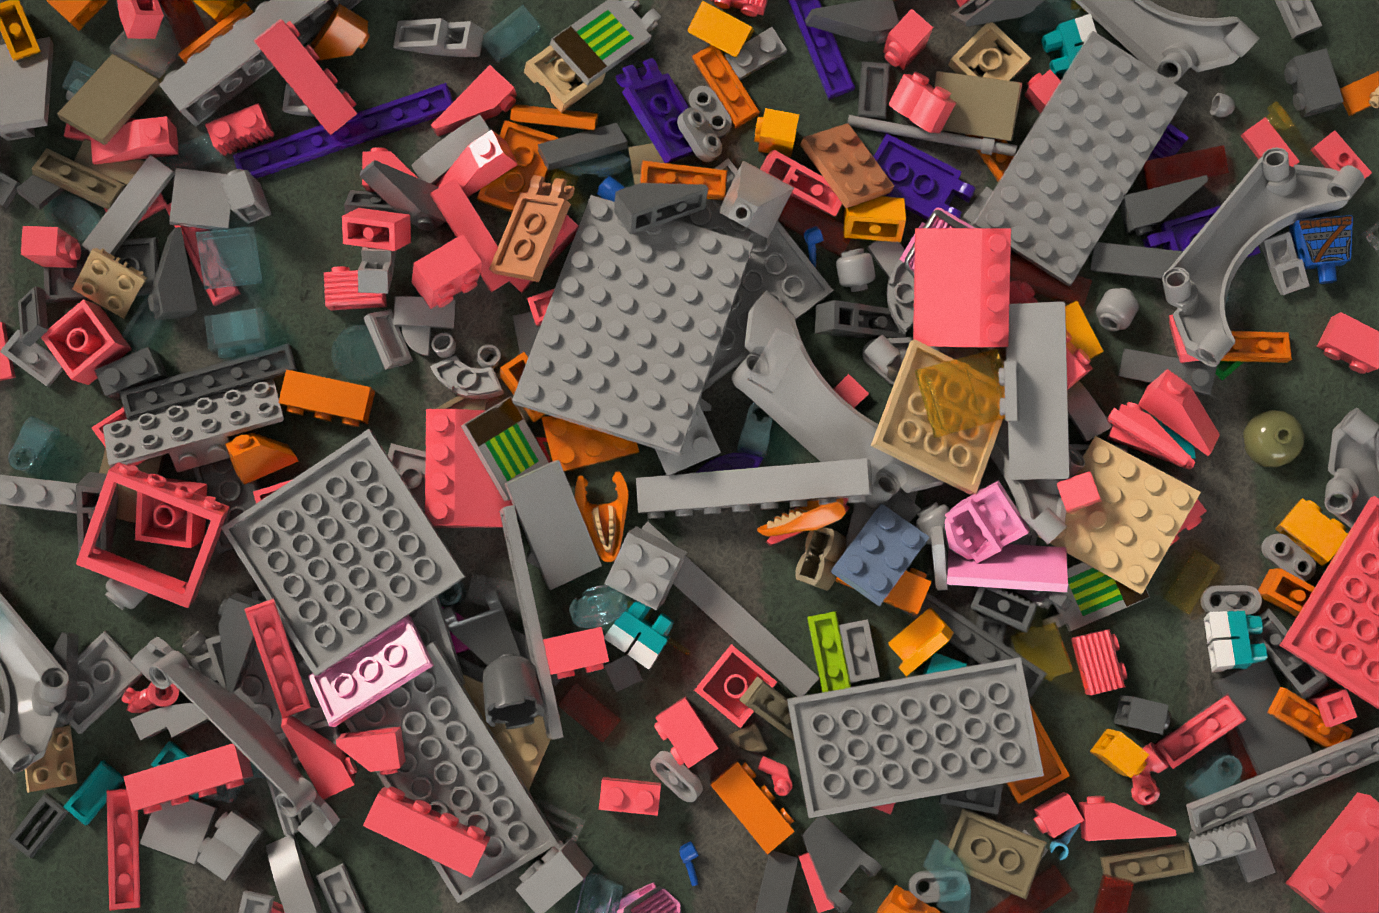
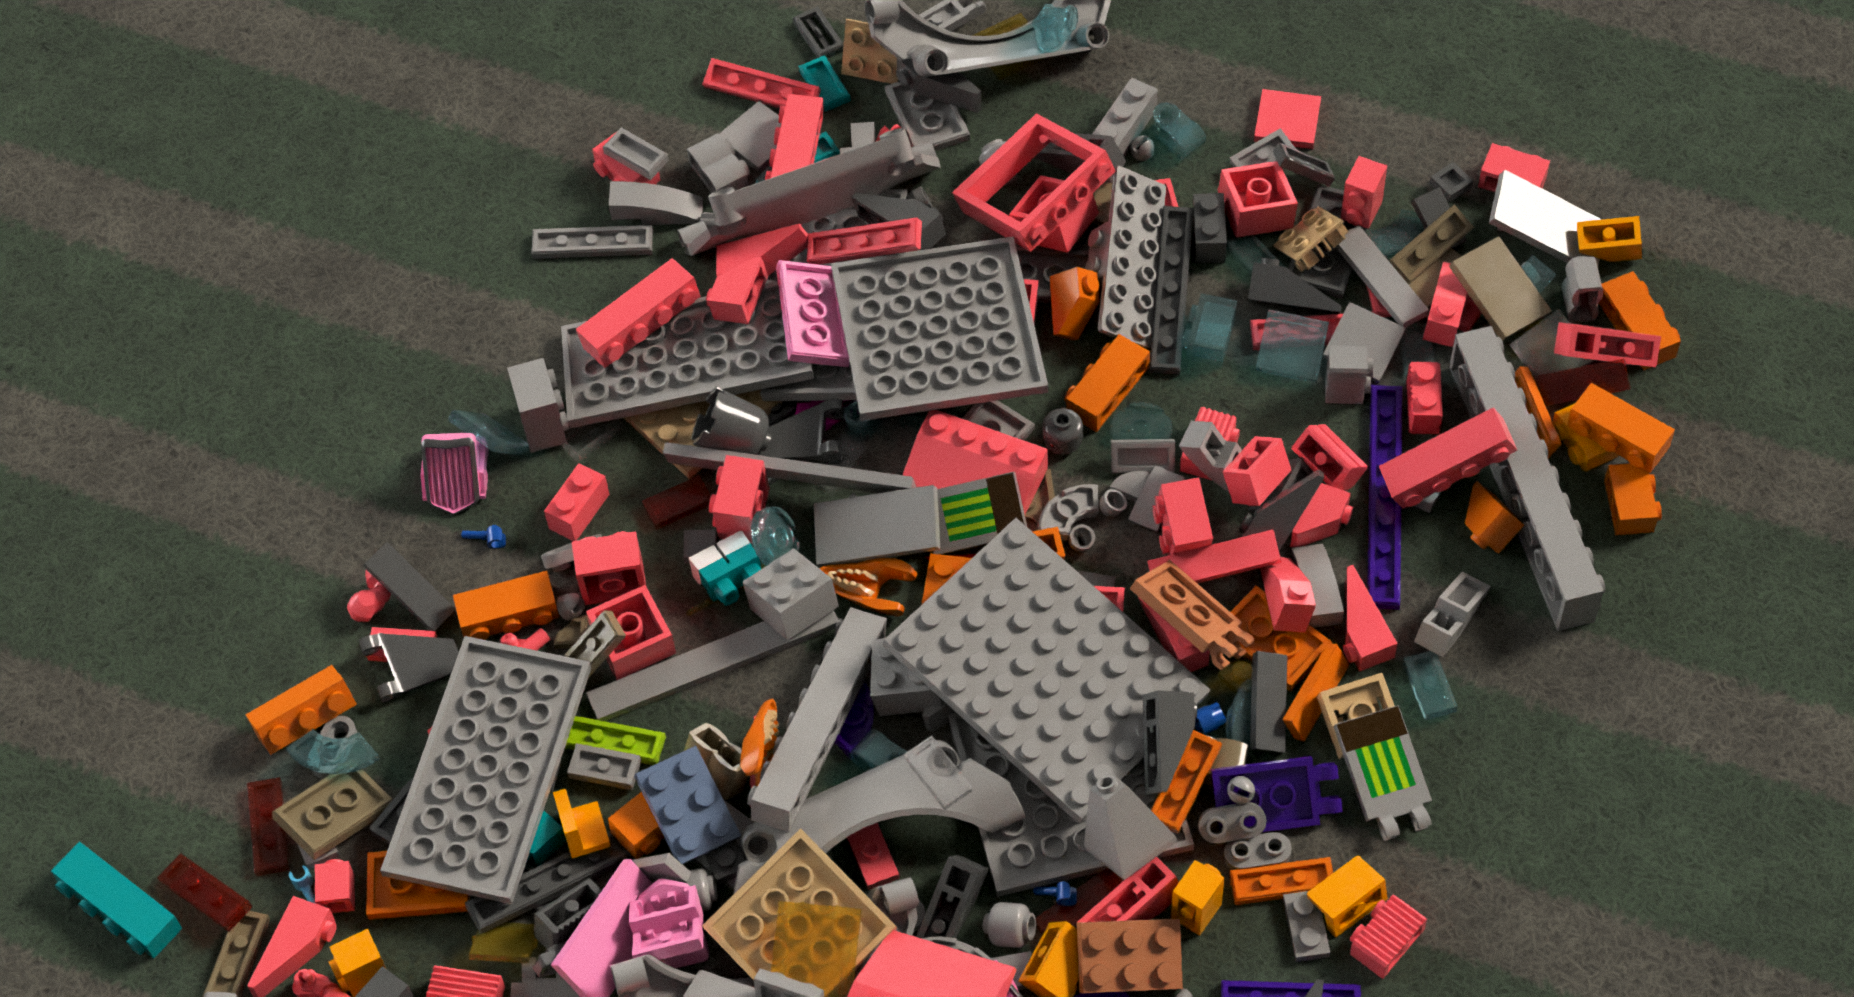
camera: 115 degrees right, 25 degrees down
none -> light grey hinge [557,593,585,621]
none -> dark grey head [1042,408,1083,455]
none -> light grey hinge [1130,135,1154,161]
none -> light grey hinge [1227,776,1255,804]
none -> coral brick [1291,424,1368,491]
none -> light grey brick [1561,256,1603,323]

